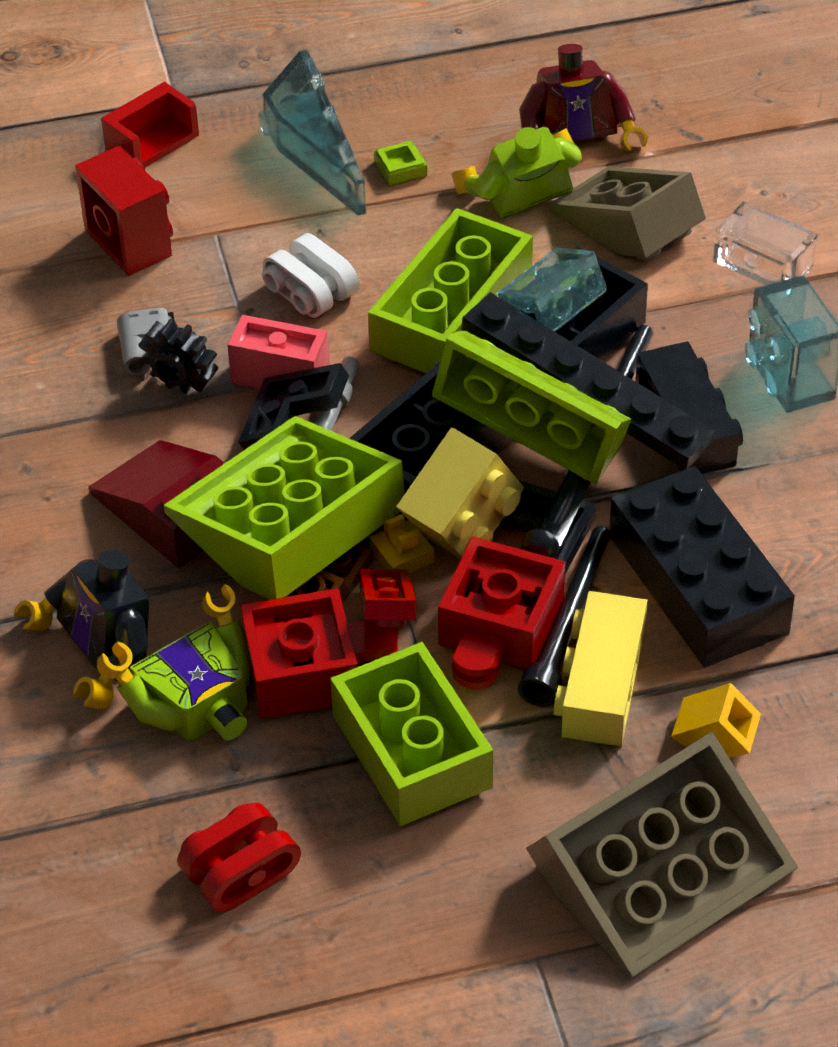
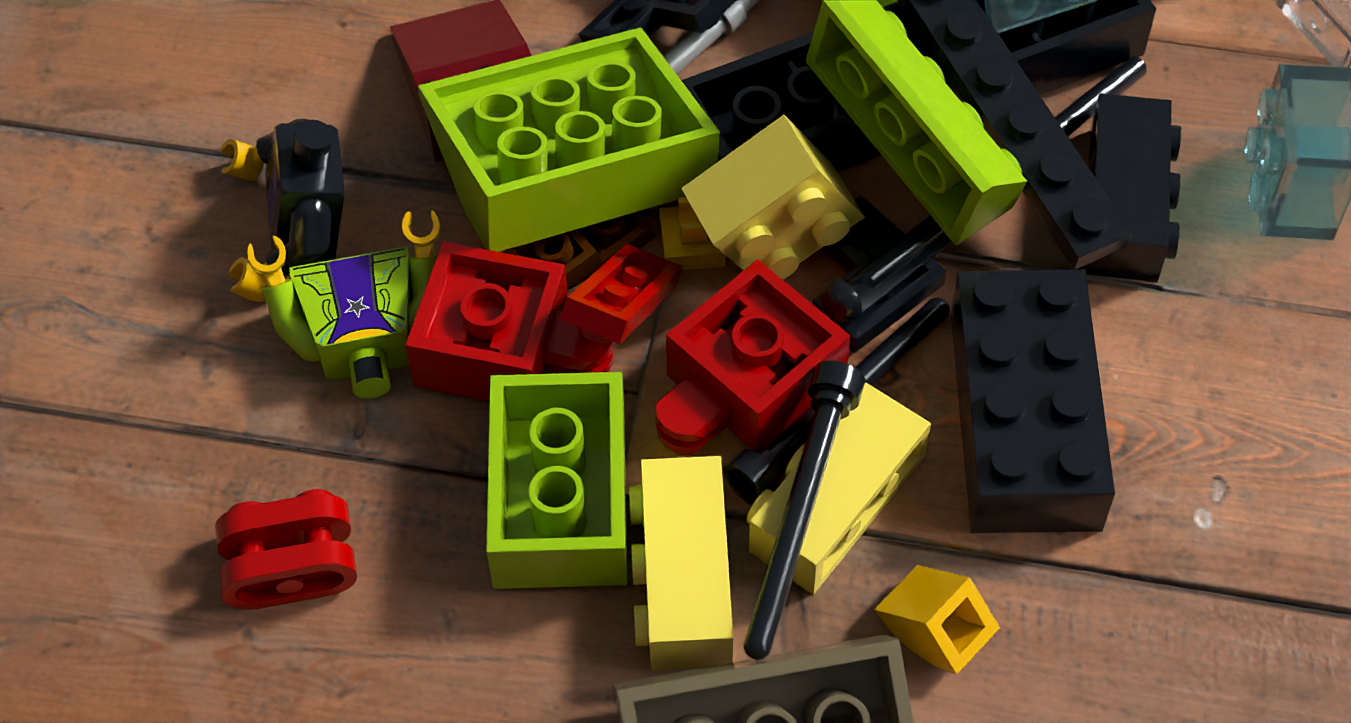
camera: 25 degrees right, 10 degrees up
none -> light yellow brick [629,456,733,671]
none -> black piece [744,361,866,660]

